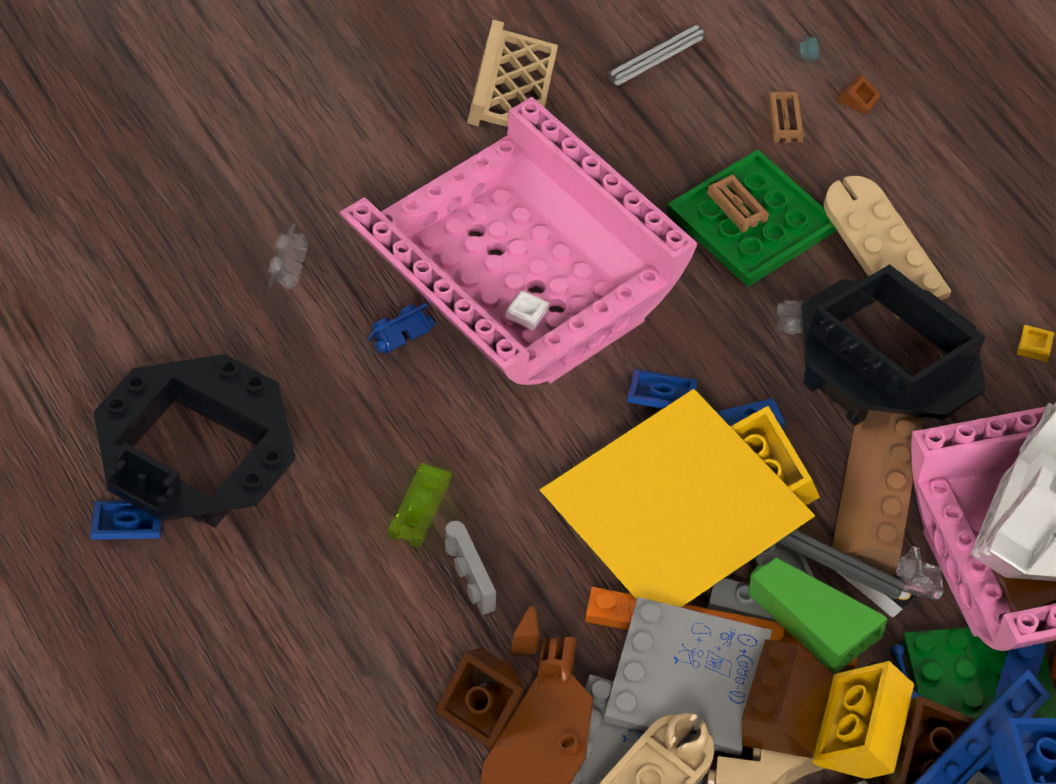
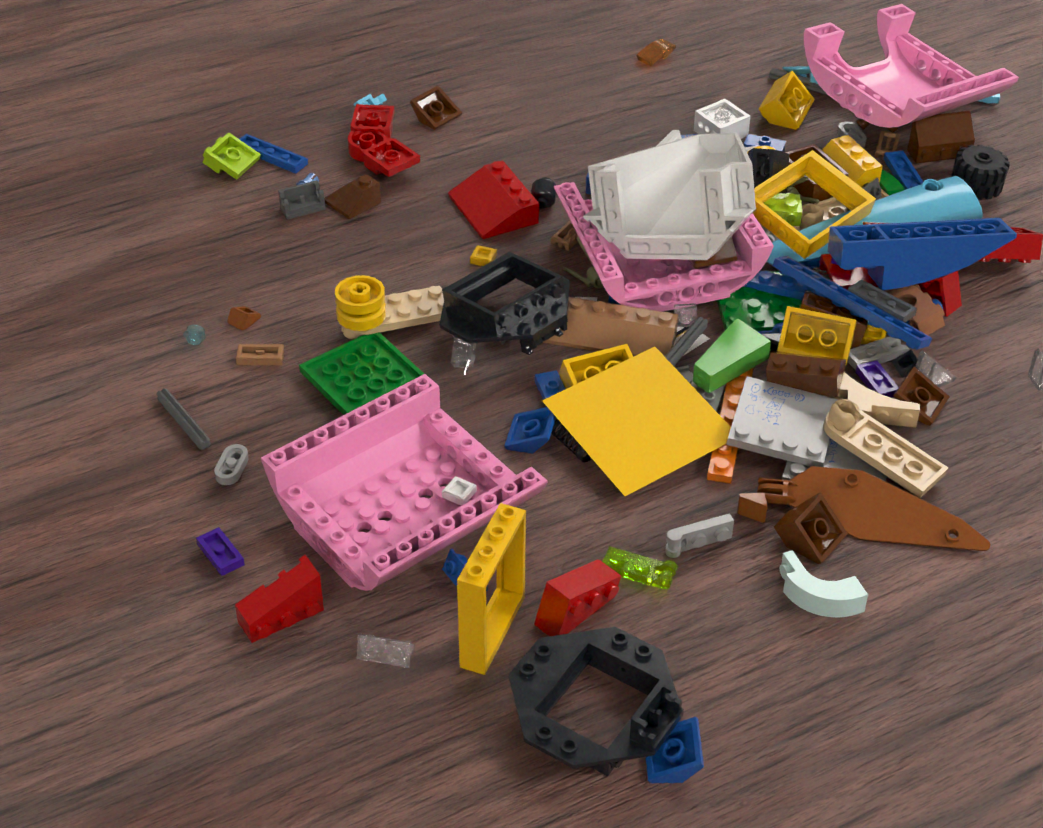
camera: 85 degrees left, 10 degrees down
tan fence [467,20,558,127] -> none
medium nougat tile [707,174,769,233] -> none
none -> dark purple plate [196,527,245,576]
none -> light grey plate [214,444,249,485]
none -> red wedge [235,555,324,643]
none -> yellow wheel [335,275,386,331]
none -> yellow window [457,503,526,675]
none -> red wedge [534,559,621,636]
none -> light aqua arch [779,550,868,617]

